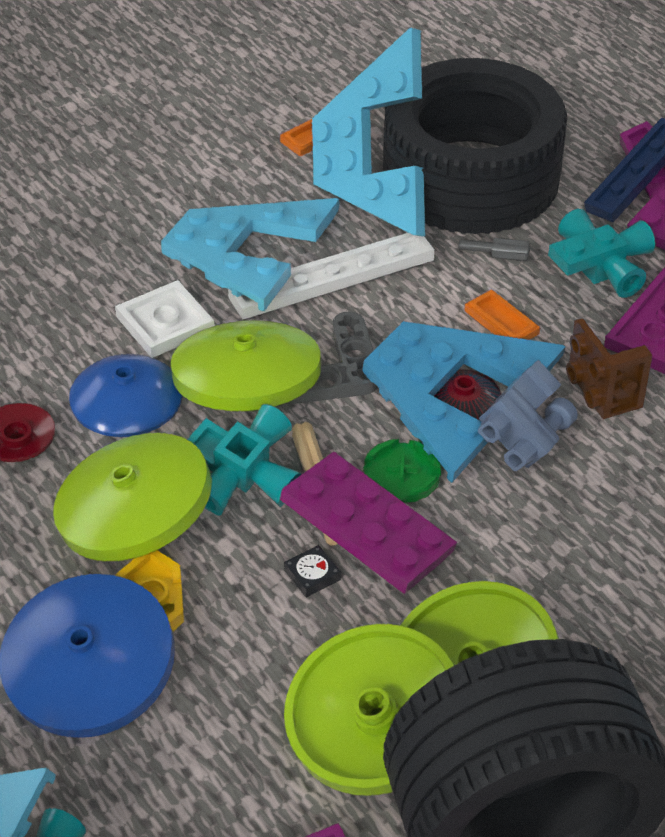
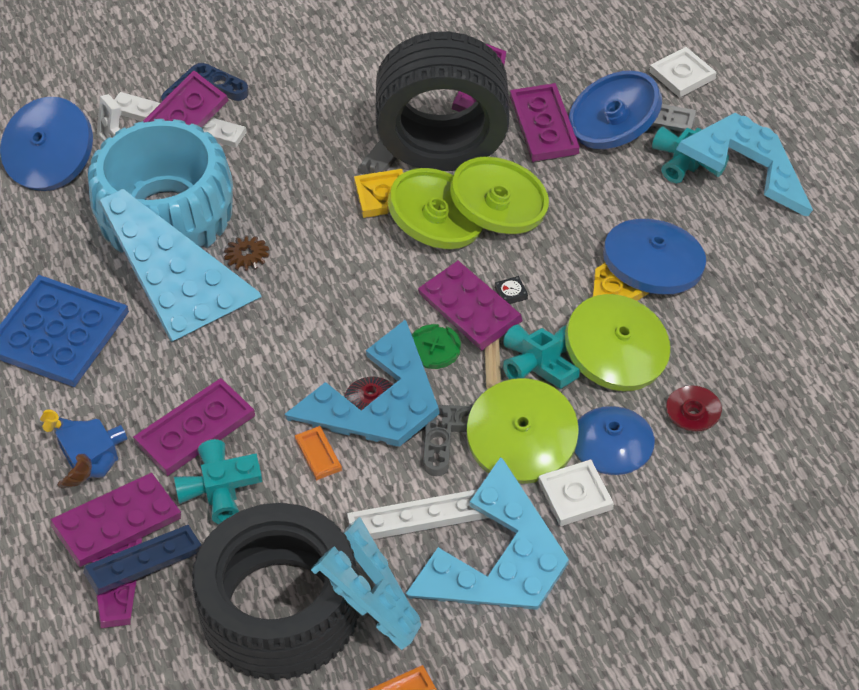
camera: 165 degrees left, 5 degrees up
sand blue hips [478,360,578,471] -> none
reddish brown bracket [566,318,652,419] -> none

